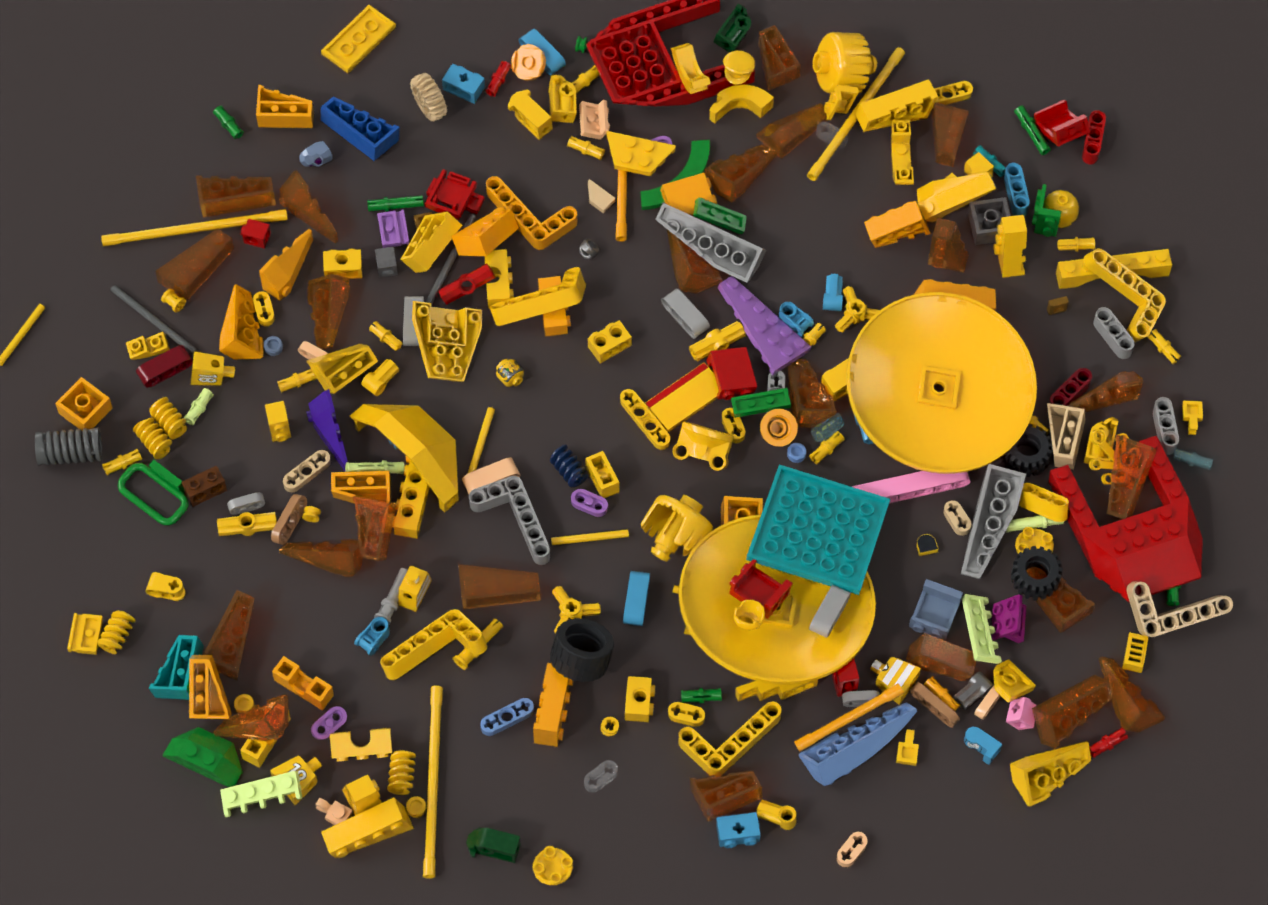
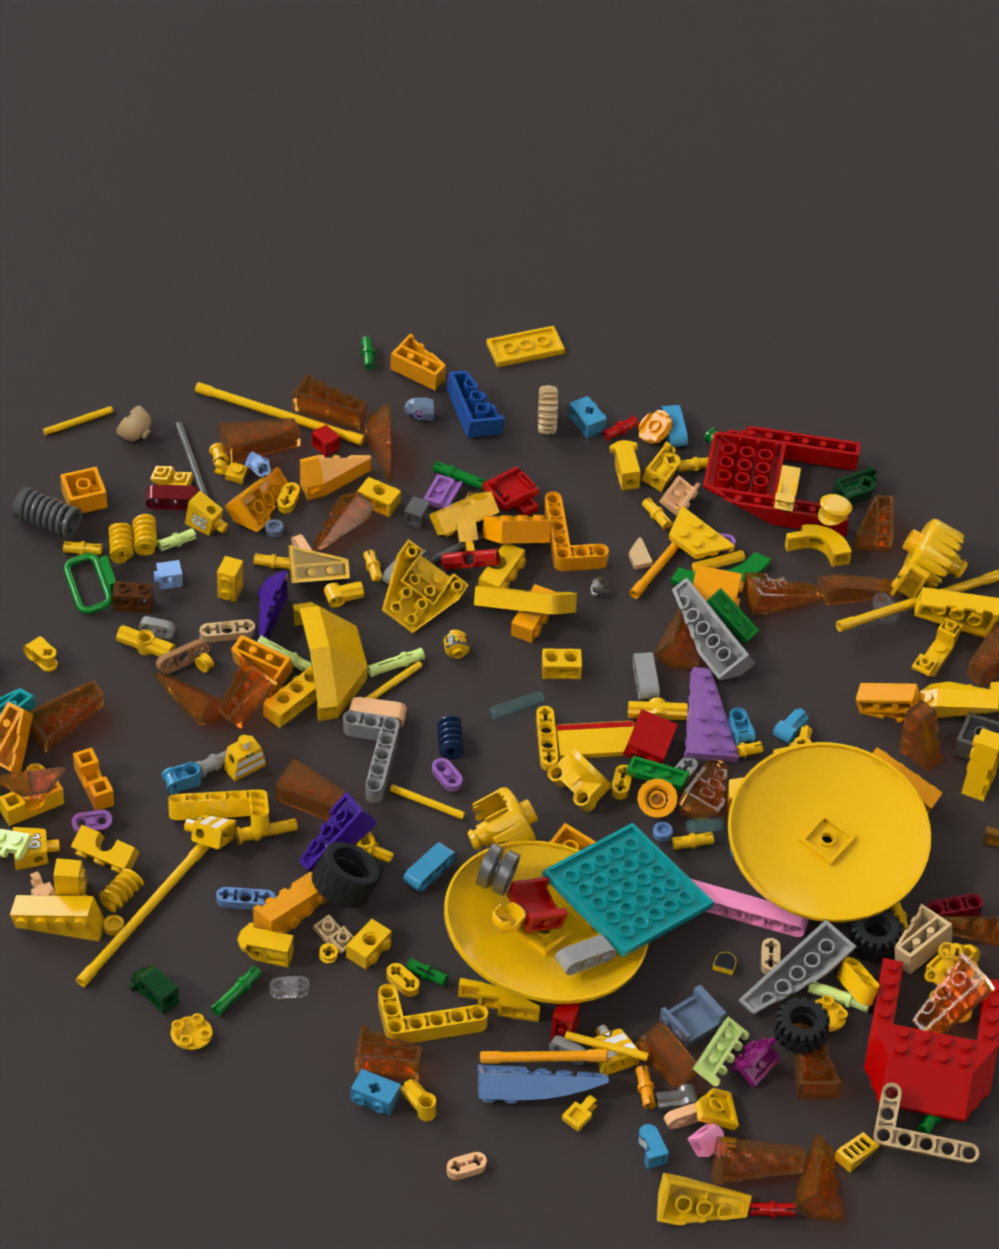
camera: 30 degrees right, 15 degrees down
yellow brick [586,451,619,498] -> none
medium nougat beam [910,682,960,728] -> none
none -> tan cylinder [116,405,151,442]
none -> light blue brick [154,560,183,590]
none -> yellow torso [184,815,236,849]
none -> green pin [211,966,262,1017]
none -> yellow plate [214,459,248,484]
none -> yellow piece [237,922,294,968]
none -> light blue piece [245,452,271,477]
none -> dark purple wedge [299,792,377,872]
none -> tan slope [312,915,354,953]
none -> yellowish green pin [368,648,425,677]
none -> yellow plate [456,521,478,551]
none -> flat silver wheel [476,843,521,896]
none -> clear light blue axle [489,691,544,719]
none -> yellow bar [565,1031,649,1061]
none -> yellow axle [692,550,745,572]

